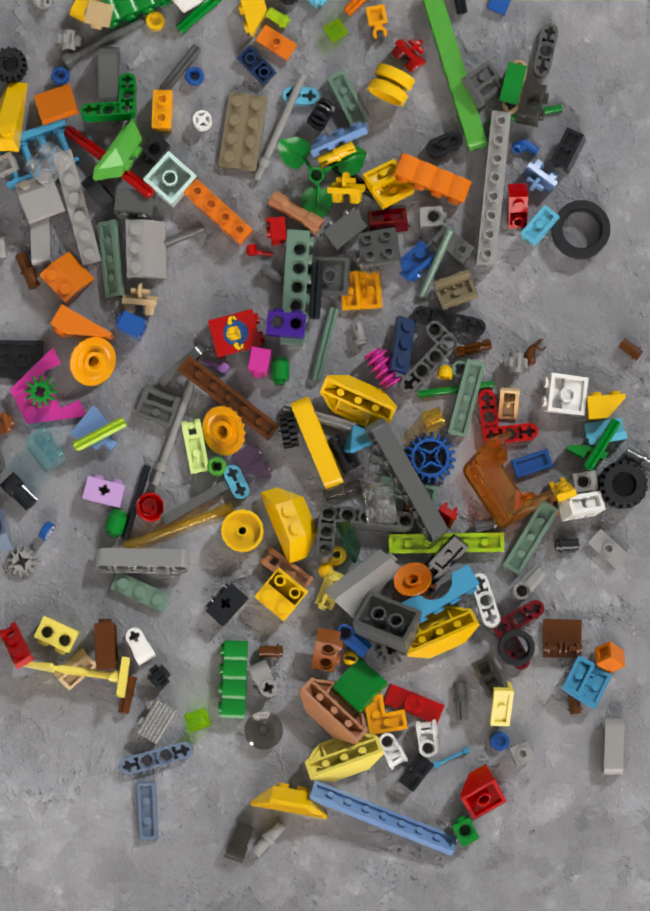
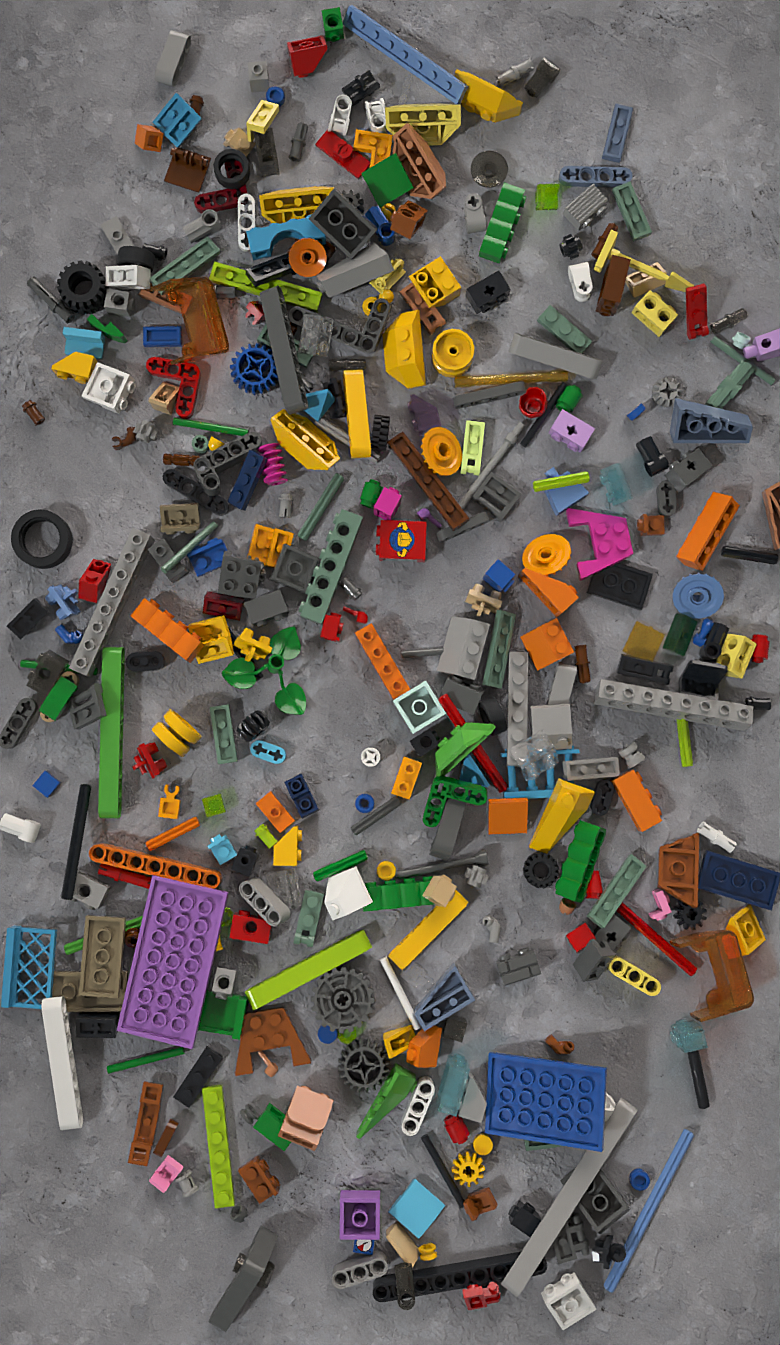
camera: 165 degrees left, 0 degrees up
green gear [24,375,58,408] -> none
blue plate [51,67,70,85] -> none
bright green cone [207,457,226,476] -> none
dark tan plate [218,91,268,172] -> none
medium azure beam [224,465,249,500] -> none
light grey bar [253,74,306,181] -> none
reddish brown pin [259,644,283,659] -> none
dark purple brick [266,308,307,339] -> none
nougat axle [268,191,325,235] -> none
black axle [309,263,323,320] -> none
medium blue wing [311,121,369,158] -> none
yellow pin [317,141,357,167] -> none
clear green slope [337,520,361,563] -> none
light grey brick [419,206,447,229] -> none
clear yellow brick [420,407,446,433] -> none
dark azure hinge [433,747,470,769] -> none
sand green plate [447,358,486,437] -> none
medium azure panel [520,205,560,247] -> none
yellow hinge [548,477,577,502] -> none
green axle [583,418,620,471] -> none
none -> black tyre [117,246,155,273]
none -> tan bracket [223,127,256,157]
none -> dark azure slope [459,754,490,787]
none -> sand green plate [612,182,652,242]

